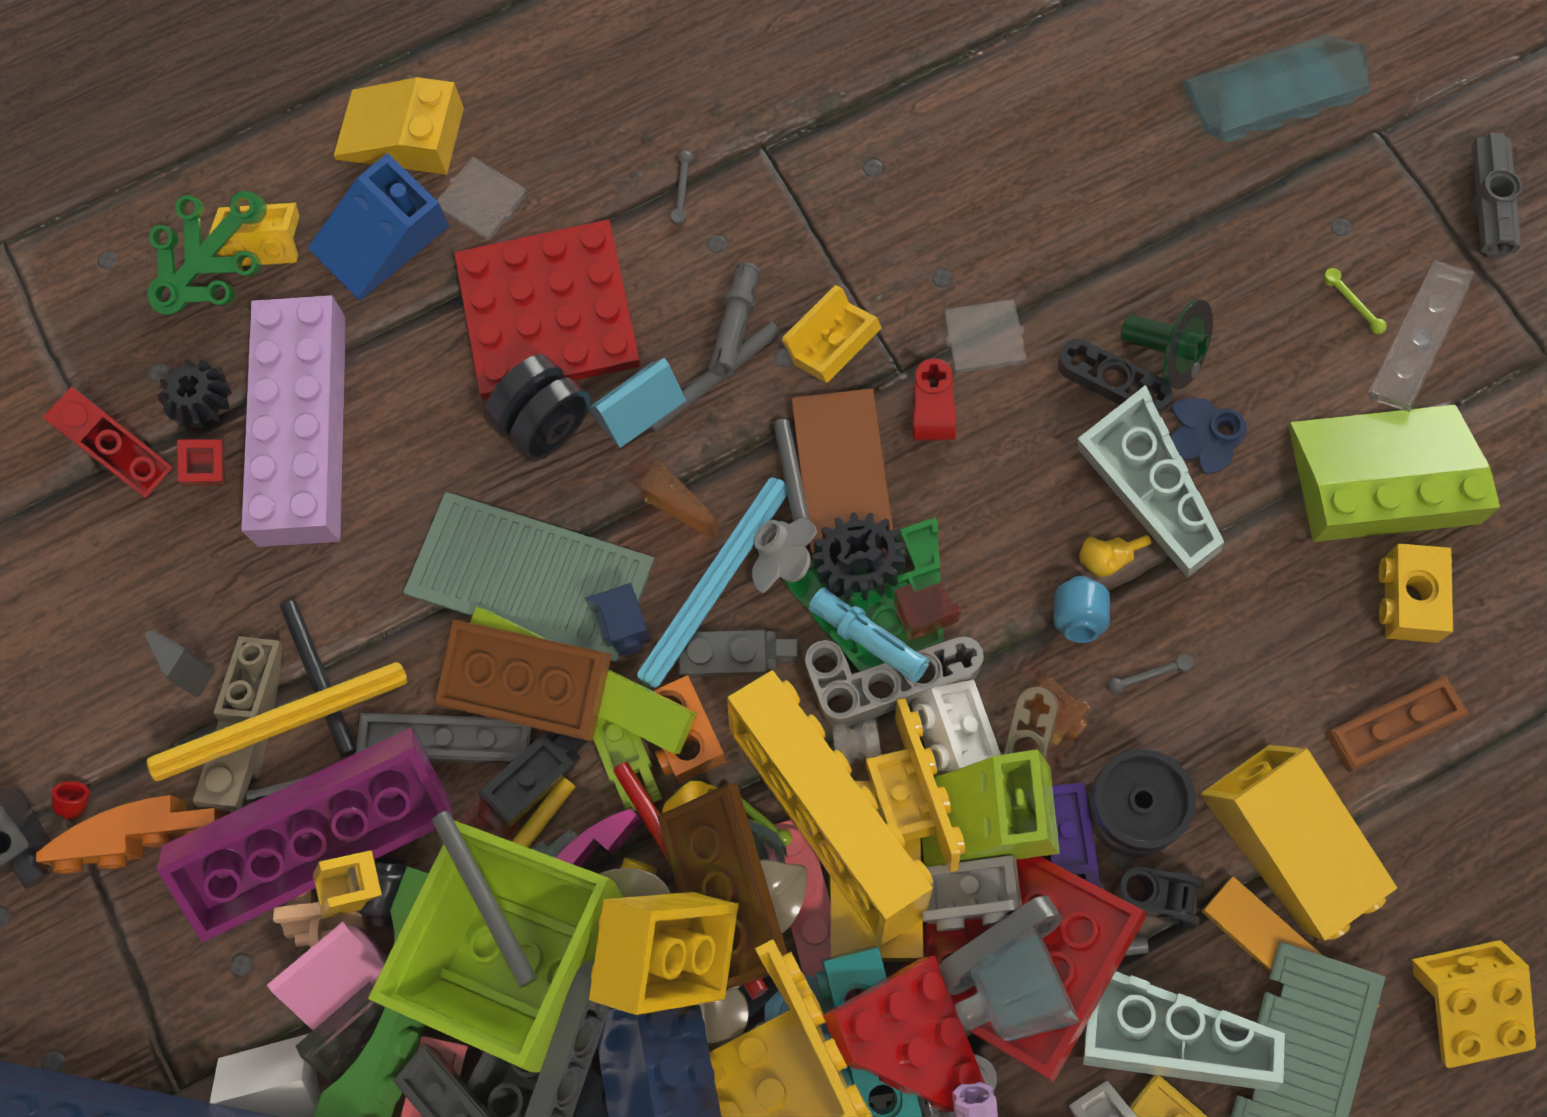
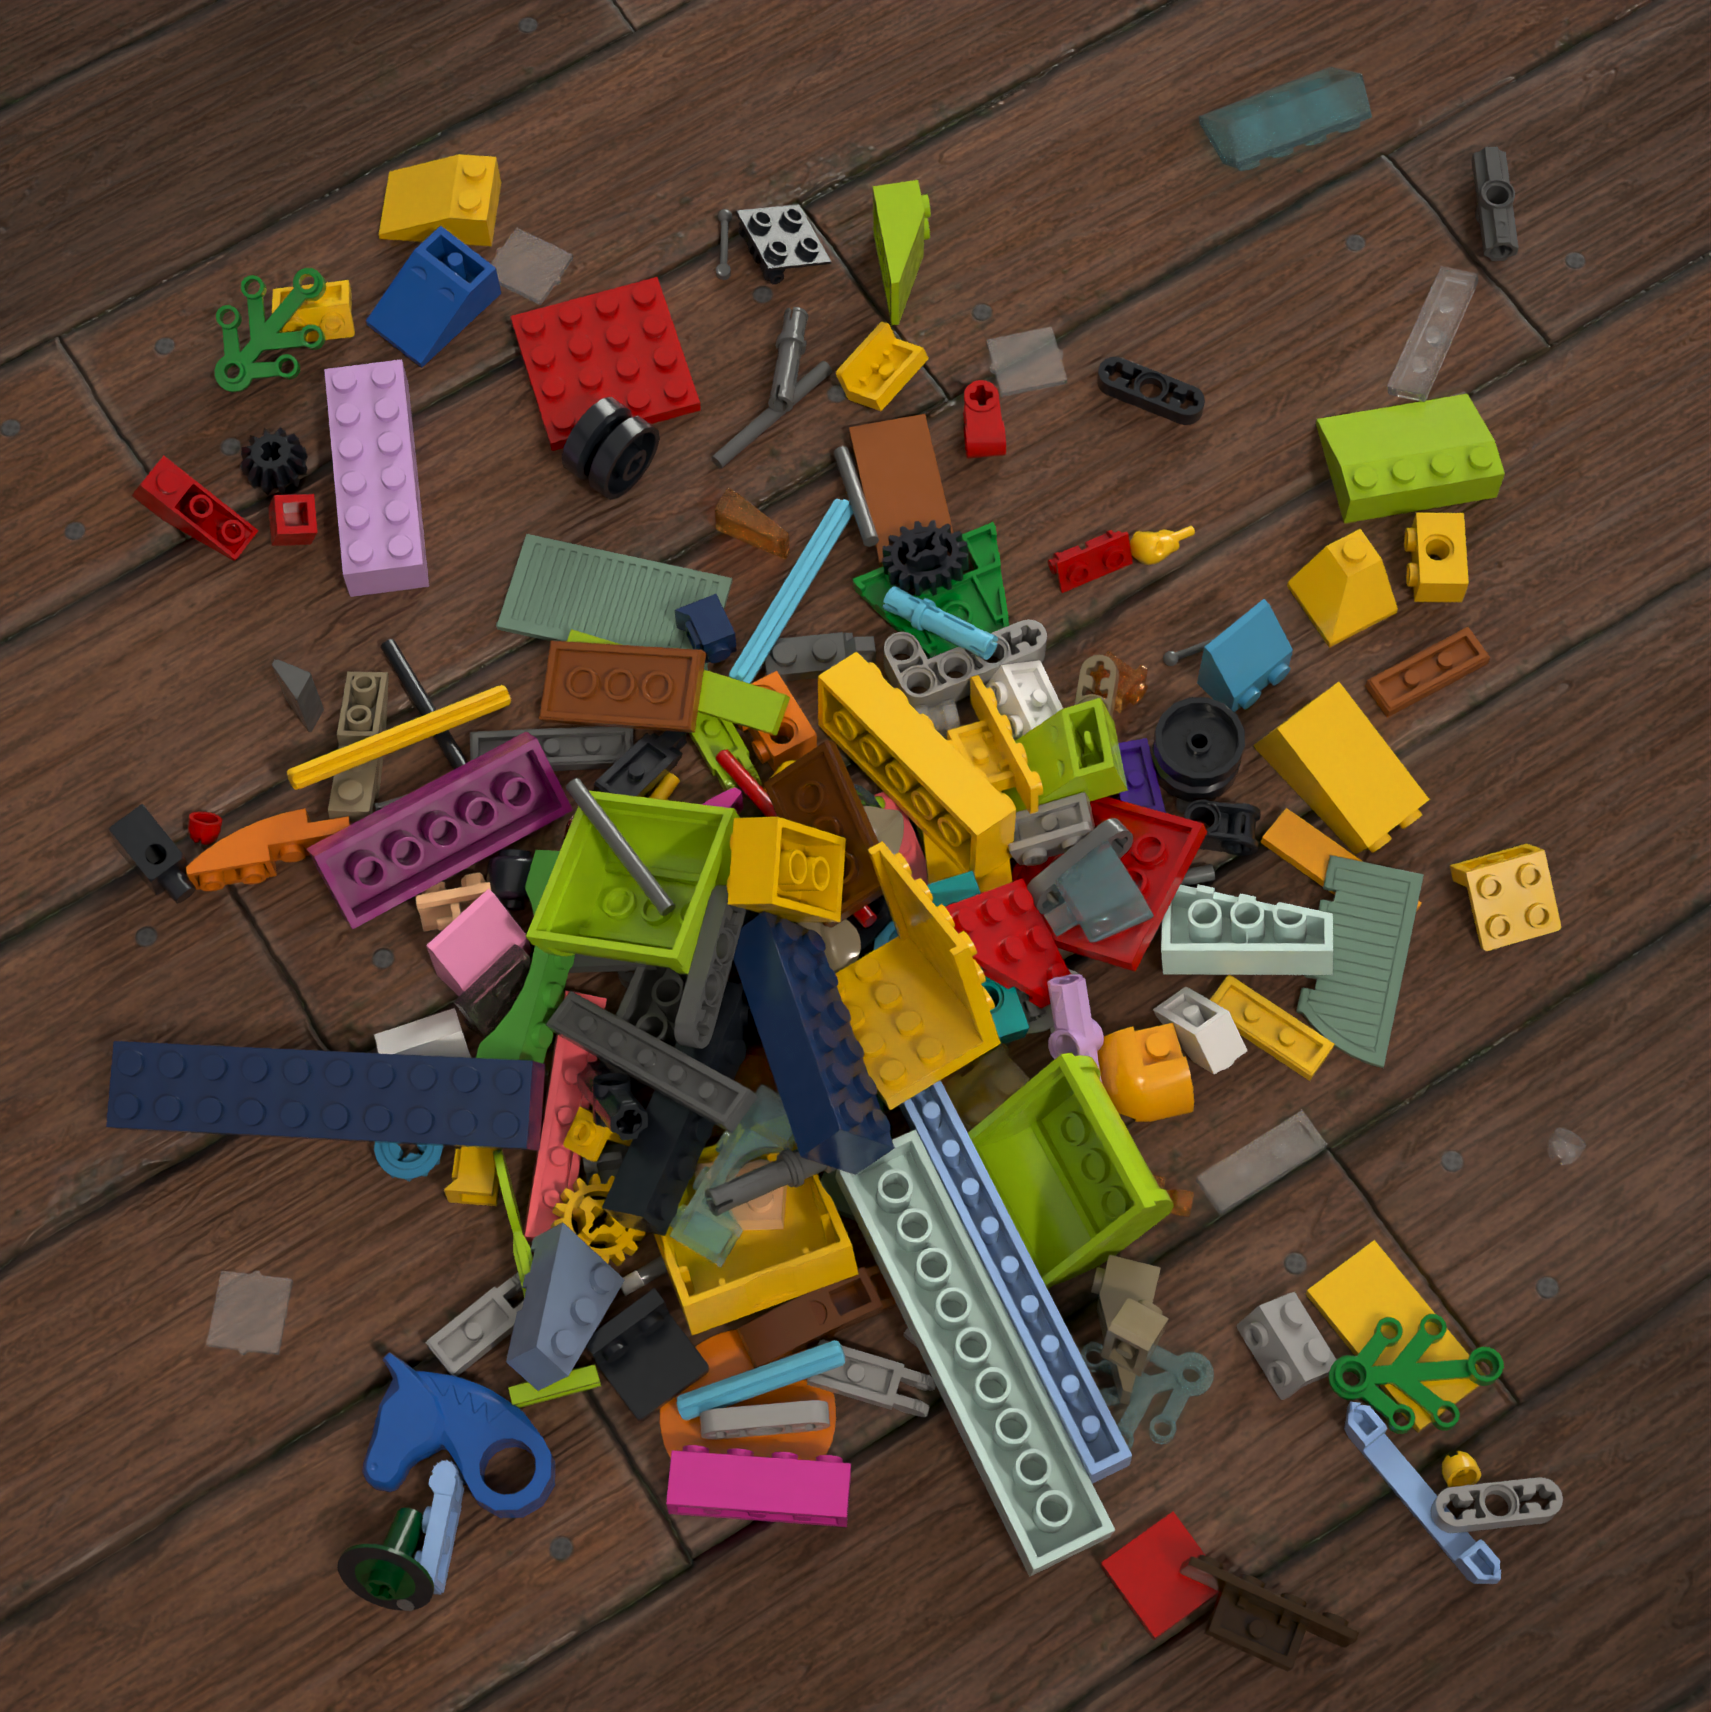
camera: 10 degrees left, 5 degrees down
yellow window [313,850,382,919] -> none
medium azure slope [589,358,686,448] -> none
light grey plate [752,518,817,593] -> none
clear red panel [893,583,961,641] -> none
dark azure head [1053,576,1110,643] -> none
light aqua wedge [1078,385,1224,578] -> none
dark green piece [1121,299,1213,389] -> none
dark blue plate [1170,398,1247,475] -> none
lime hinge [1323,268,1387,335] -> none
none -> hinge [735,204,832,284]
none -> lime slope [873,180,931,326]
none -> red hinge [1047,530,1133,593]
none -> dark azure slope [1197,599,1293,712]
none -> yellow slope [1287,529,1398,648]

